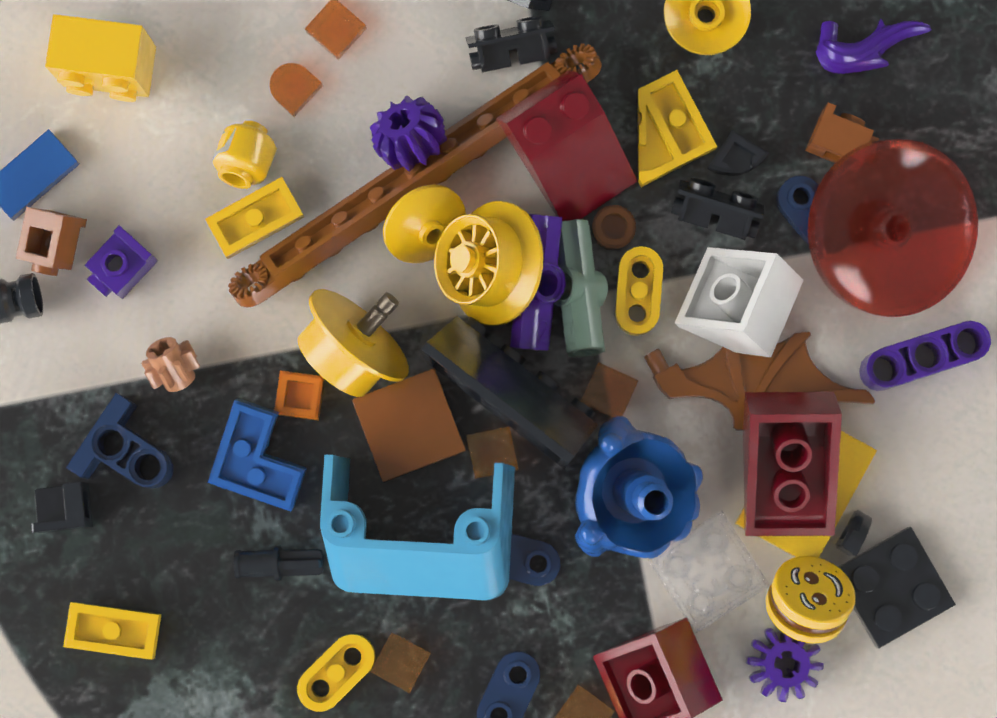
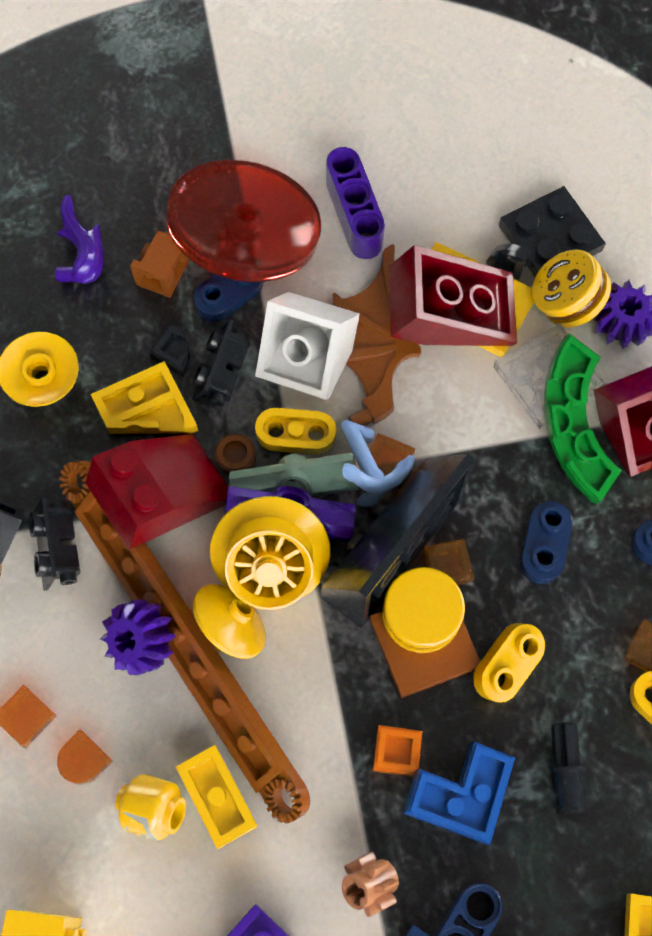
camera: 90 degrees left, 15 degrees down
yellow piece [298,289,409,397] -> none
dark azure windscreen [320,455,515,600] -> none
blue piece [575,416,703,559] -> none
none -> light blue piece [341,420,415,507]
none -> yellow head [382,567,465,653]
none -> yellow plate [474,623,545,702]
none -> green tile [544,333,622,504]

